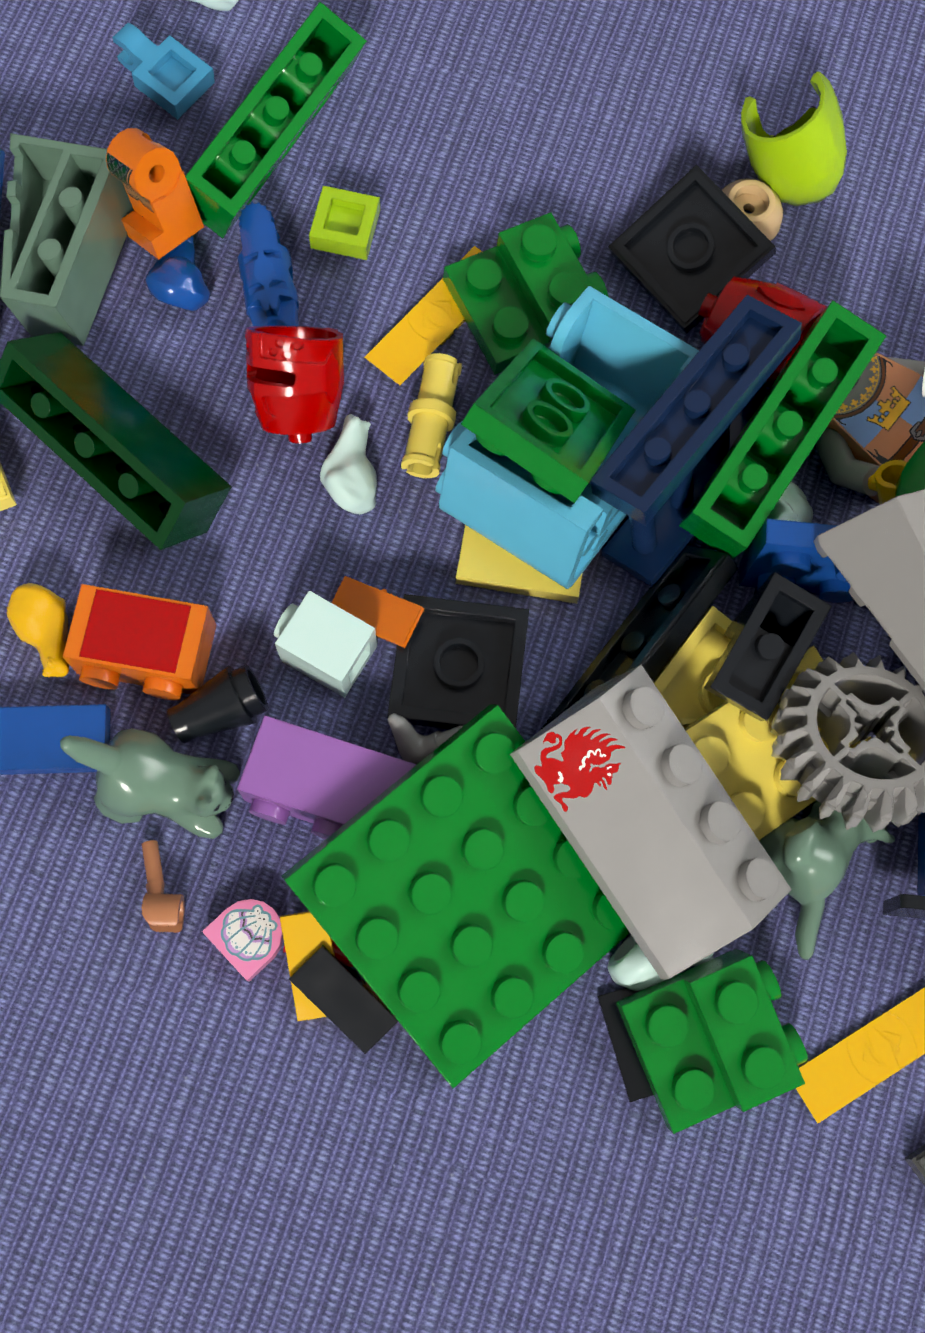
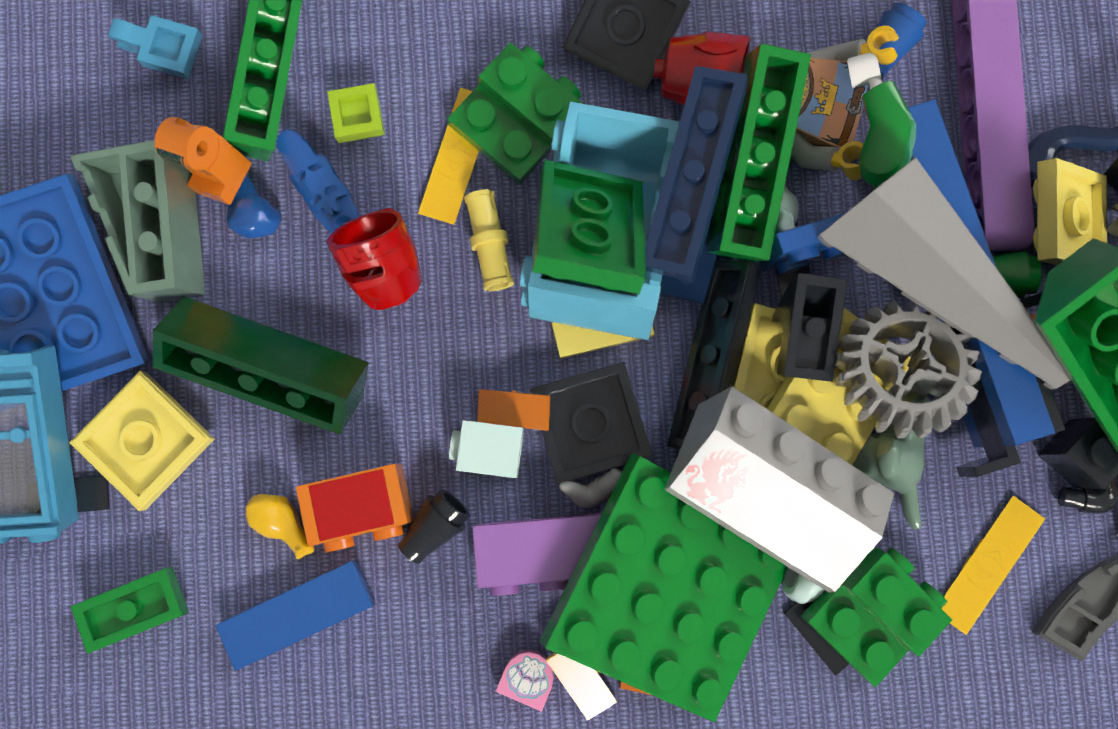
camera: 20 degrees left, 10 degrees up
sand green animal [60,728,240,839] -> none
nougat hand [141,840,185,933] -> none
black window [289,945,398,1054] -> none
light aqua animal [320,414,377,515] -> none

